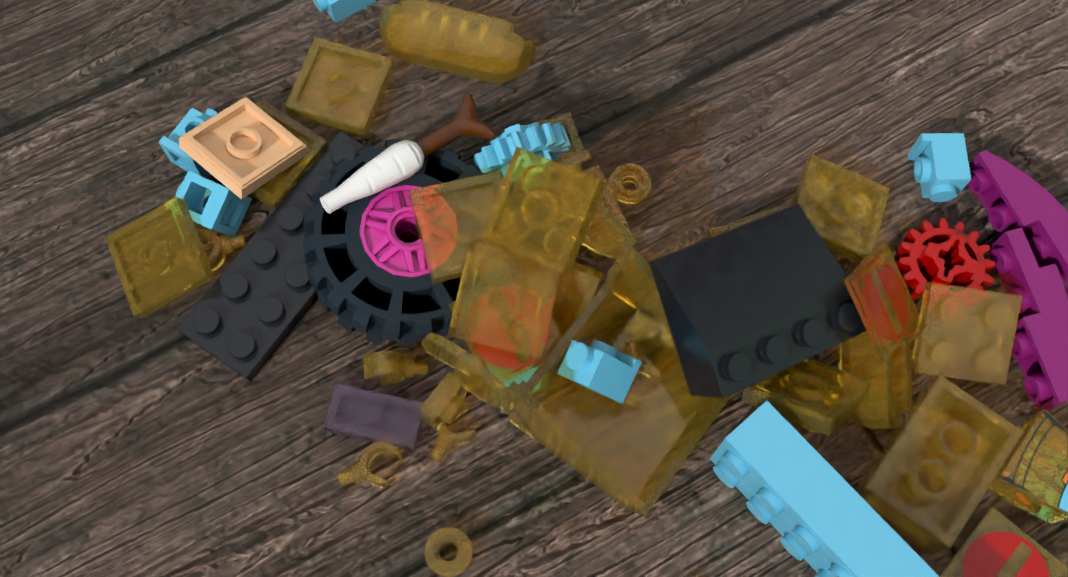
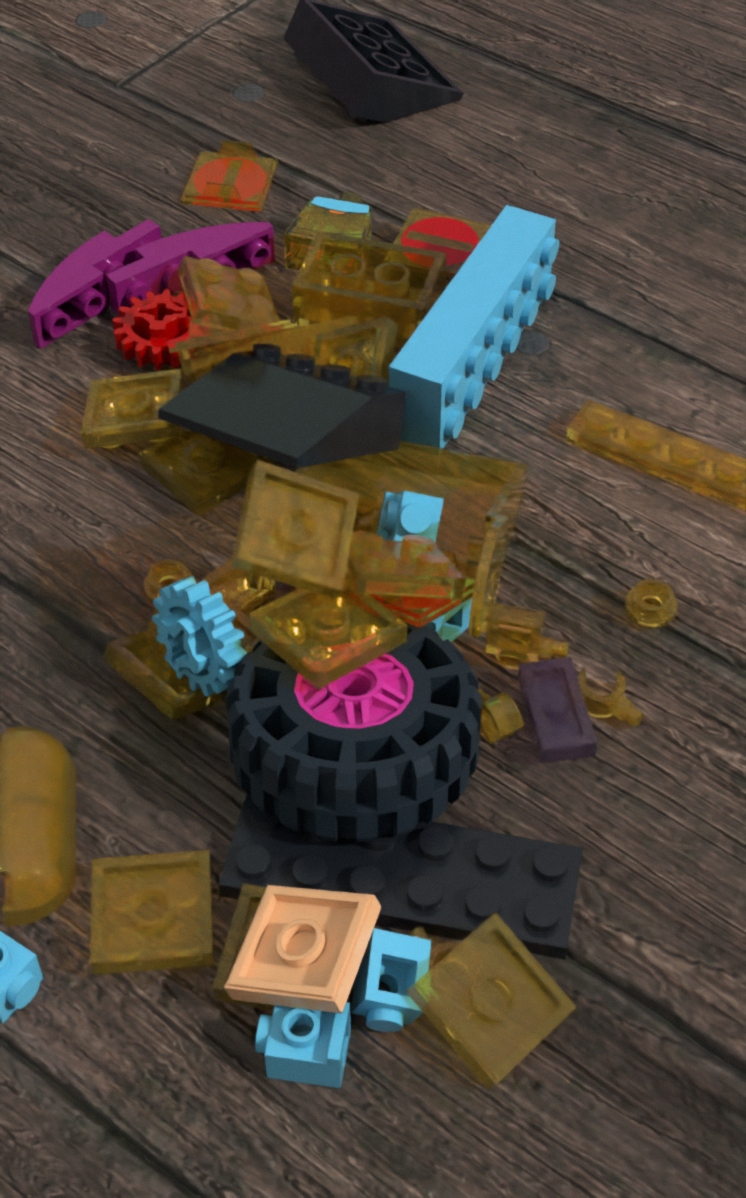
camera: 110 degrees left, 20 degrees down
white piece [320,92,496,214] -> none
medium azure brick [908,133,971,202] -> none

